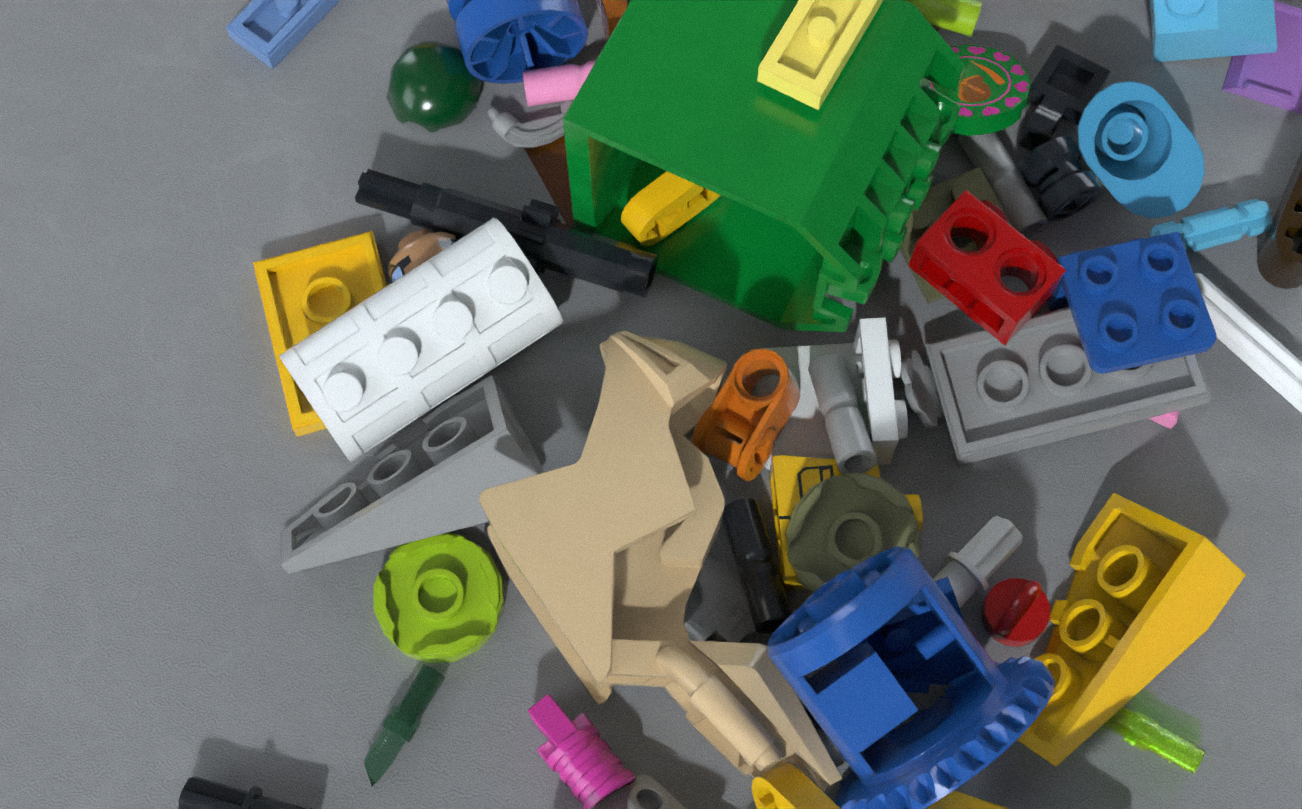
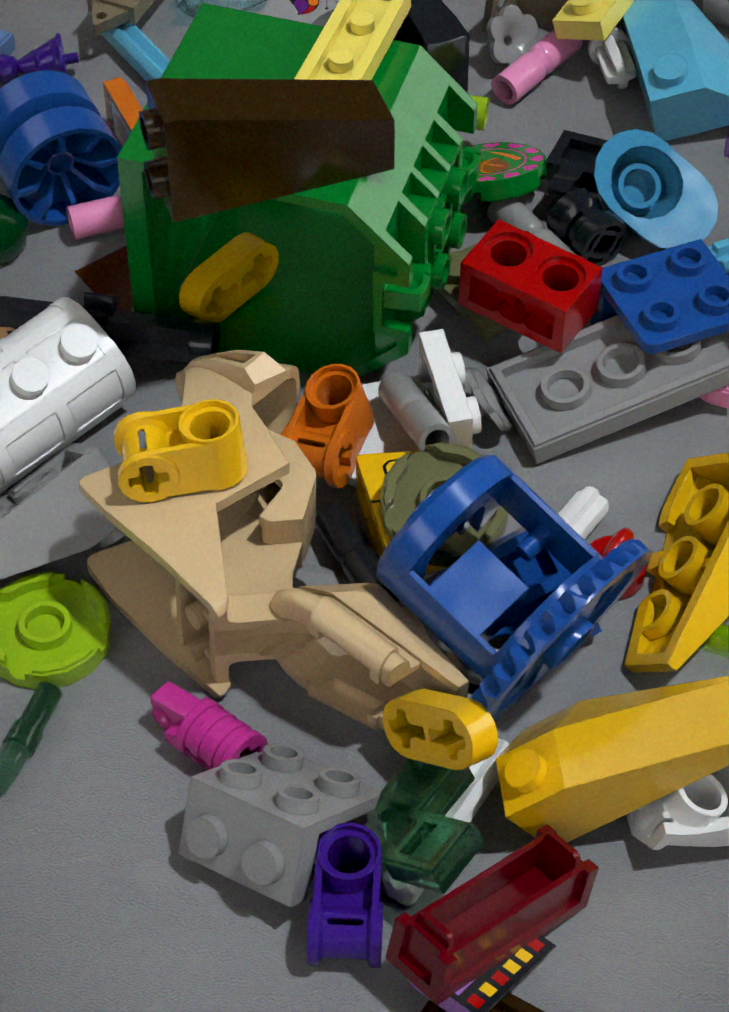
camera: 10 degrees left, 20 degrees down
light grey piece [487,101,573,148] -> none
none -> yellow piece [114,399,249,502]
none -> dark brown slope [139,78,395,223]

